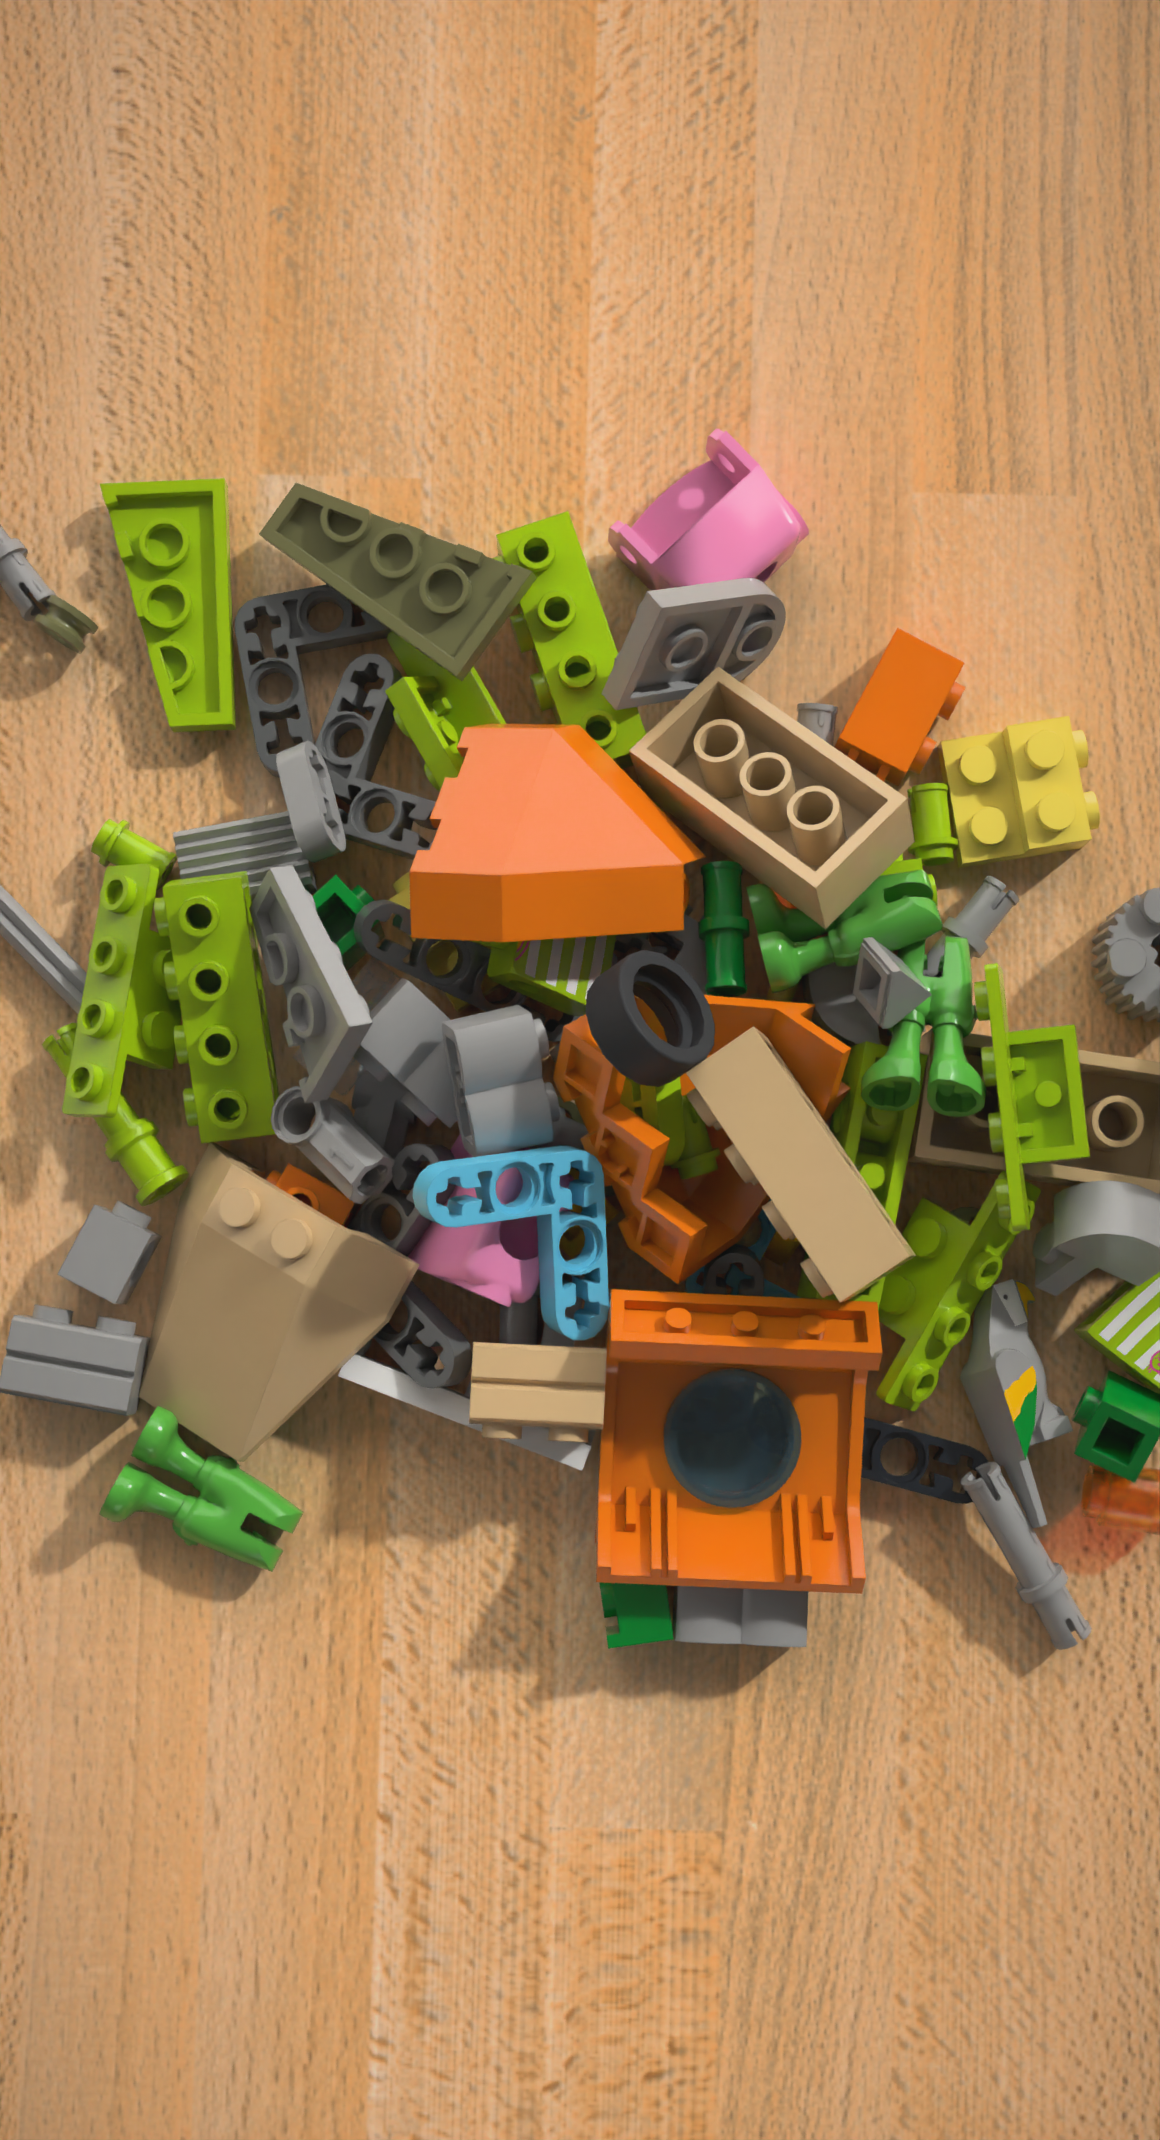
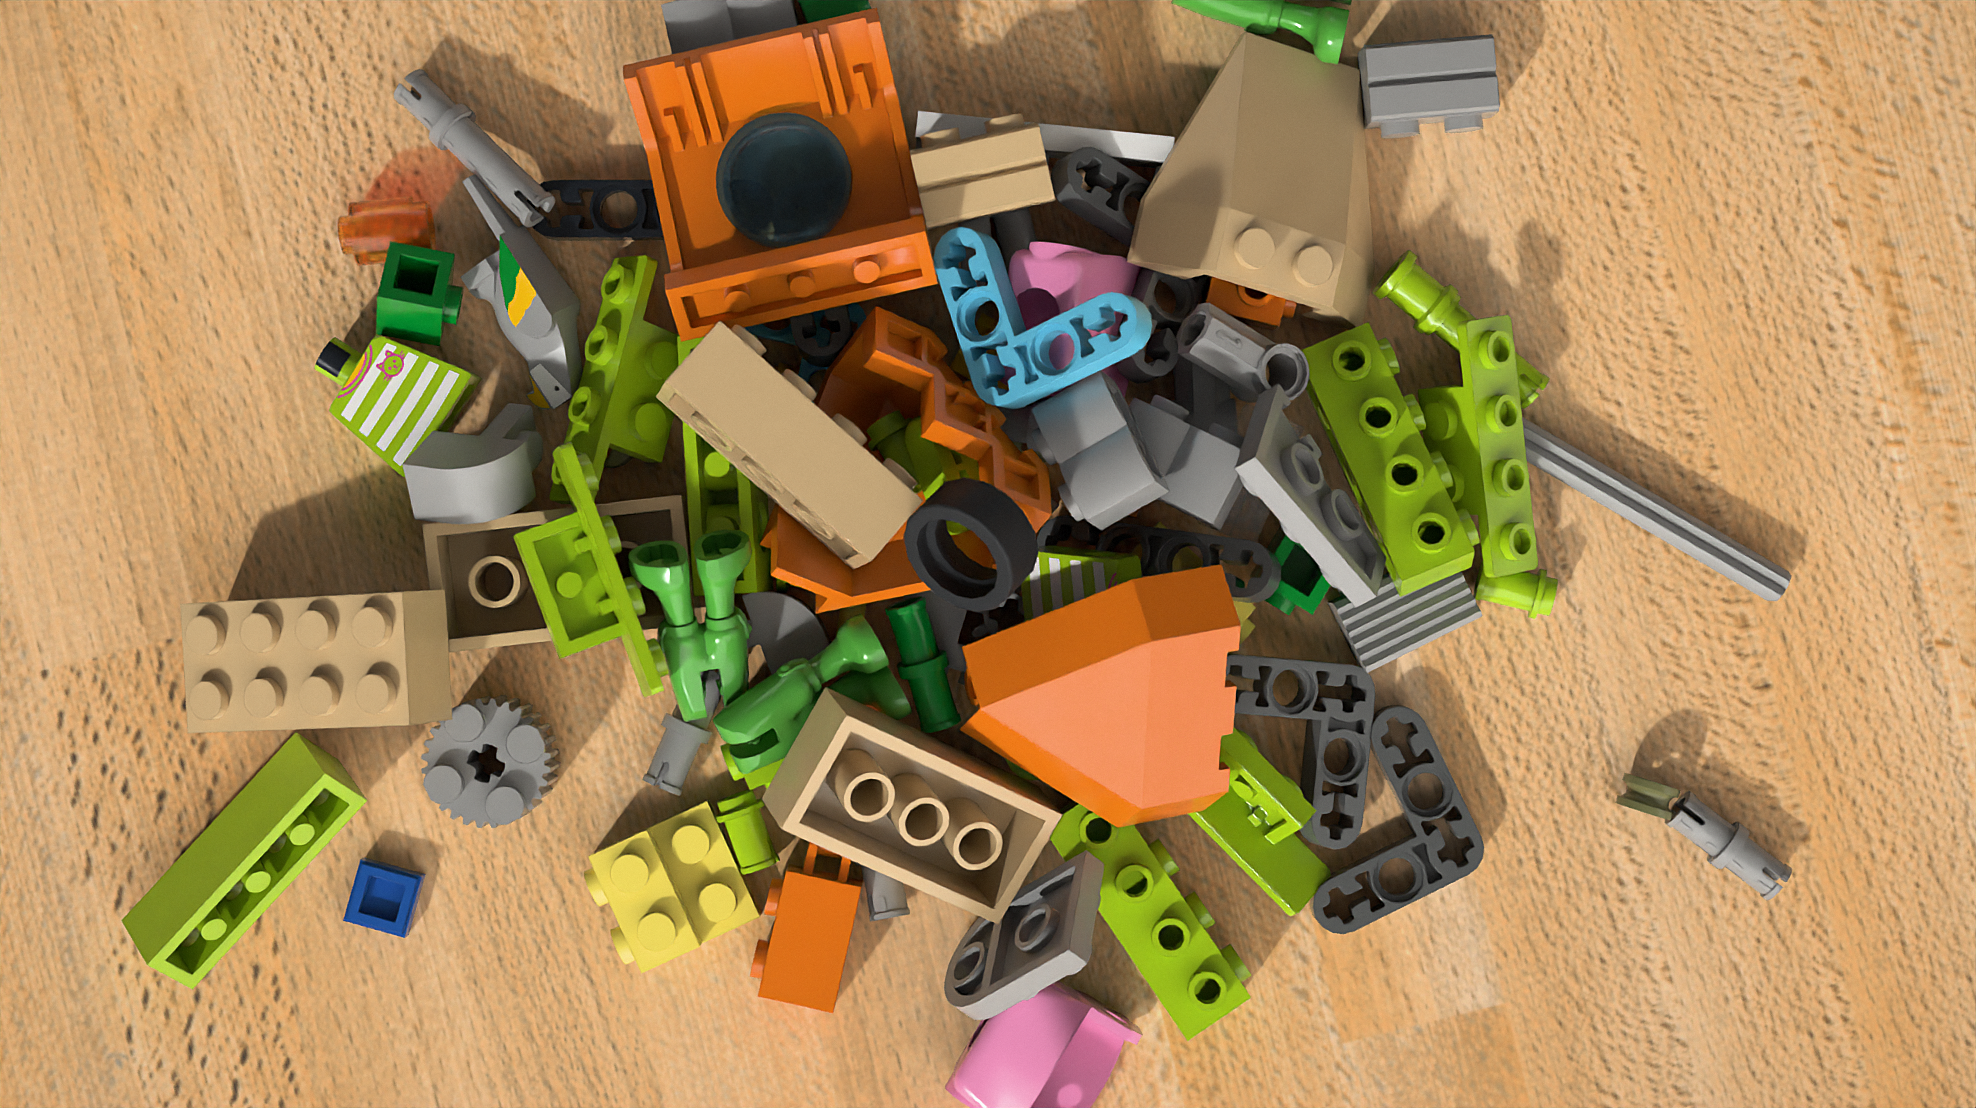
camera: 170 degrees right, 5 degrees up
light grey brick [58,1200,162,1304] -> none
lime wing [100,478,236,732] -> none
olive wing [259,483,537,681] -> none
light grey beam [276,740,346,863] -> none
light grey slope [853,937,932,1029] -> none

